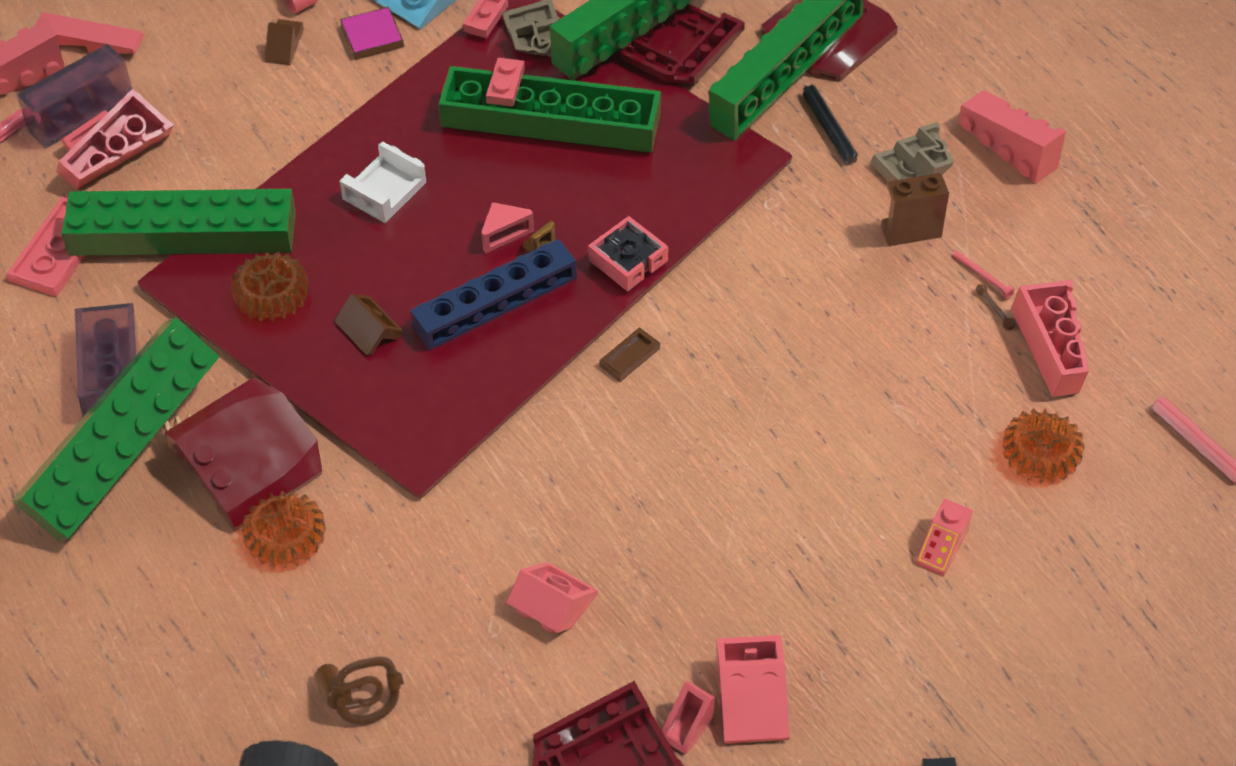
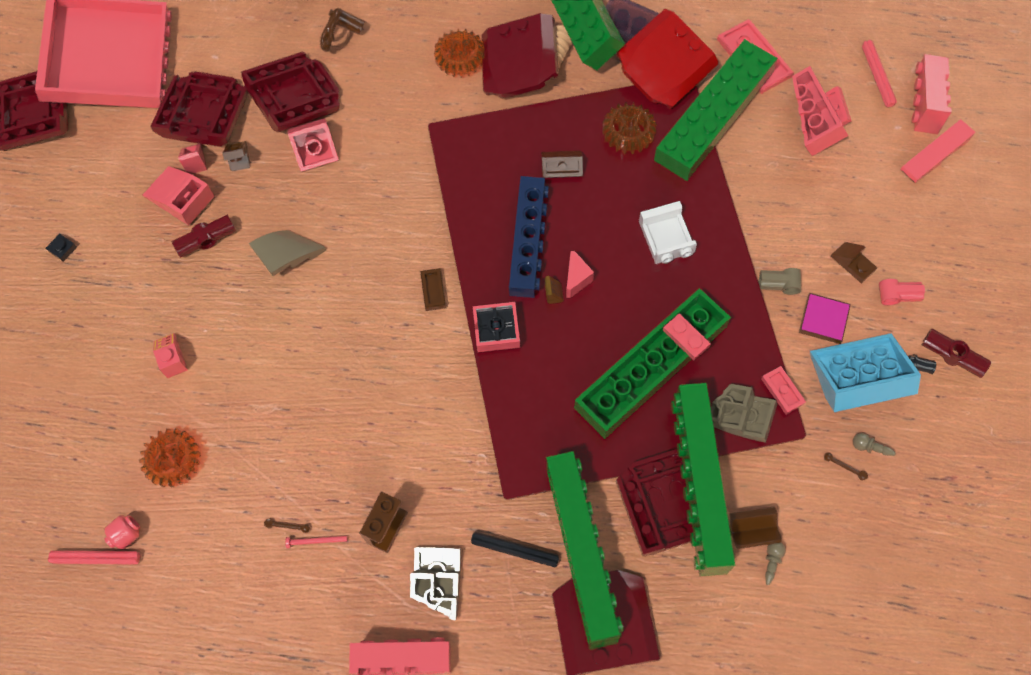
camera: 130 degrees right, 15 degrees up
brick [16,44,132,149] -> none
coral wedge [1011,280,1089,397] -> none
none -> coral head [104,515,140,549]
none -> dark red piece [171,214,236,258]
none -> slope [222,141,250,171]
none -> dark red wedge [241,51,340,132]
none -> dark tan slope [249,230,326,276]
none -> red wedge [617,9,719,109]
none -> dark tan piece [758,268,802,295]

